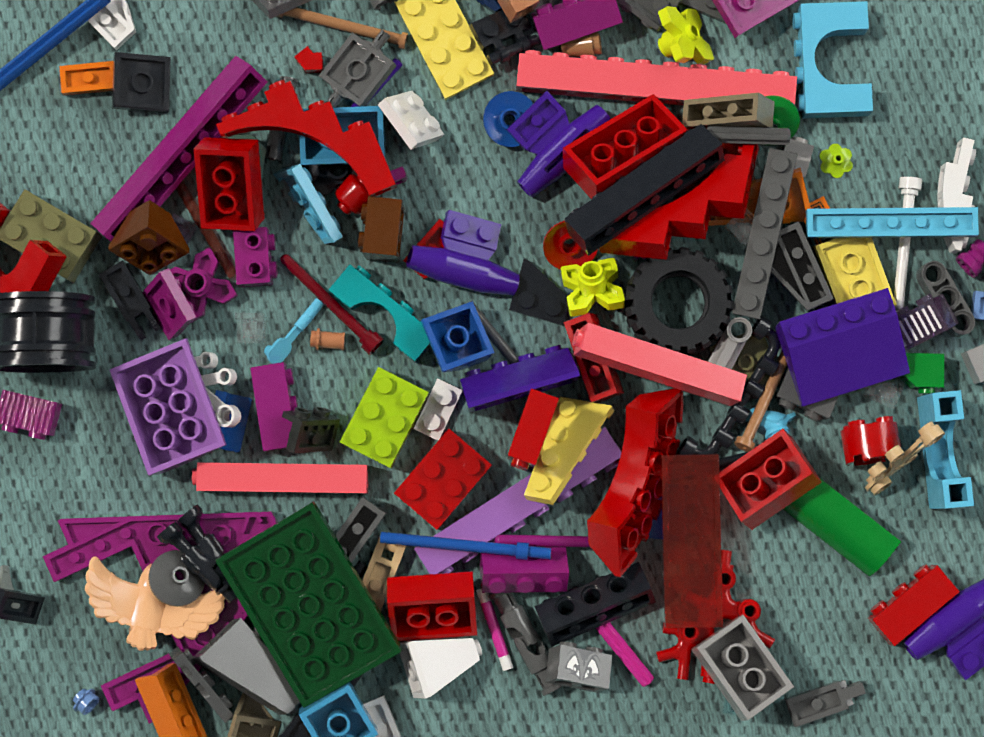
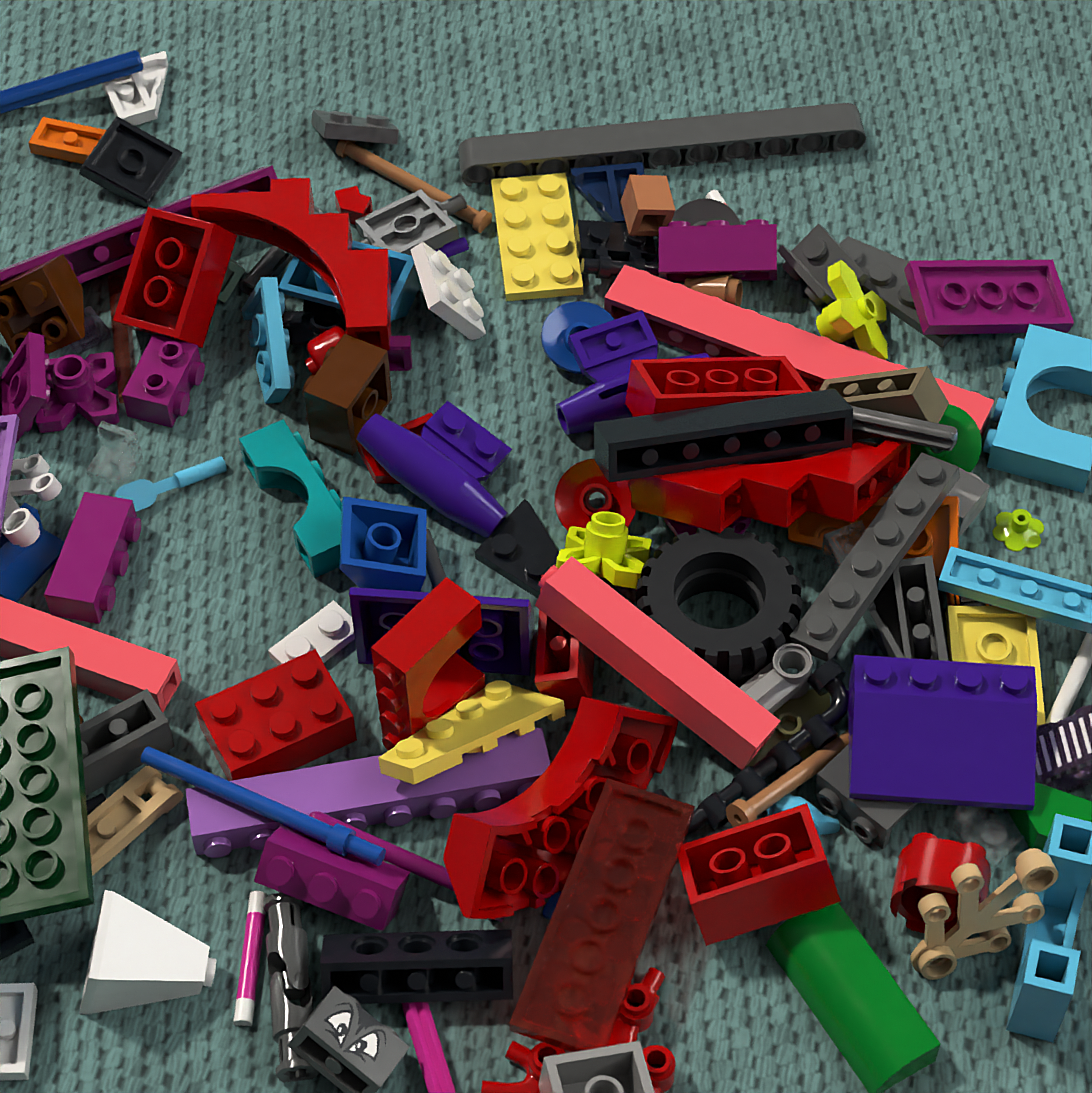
camera: 20 degrees right, 30 degrees down
dark red piece [280,254,385,355] -> none
pearl dark grey bracket [282,407,340,453] -> none
nougat pin [310,328,345,350] -> none
lime brick [340,367,430,469] -> none
red brick [387,572,477,641] -> none

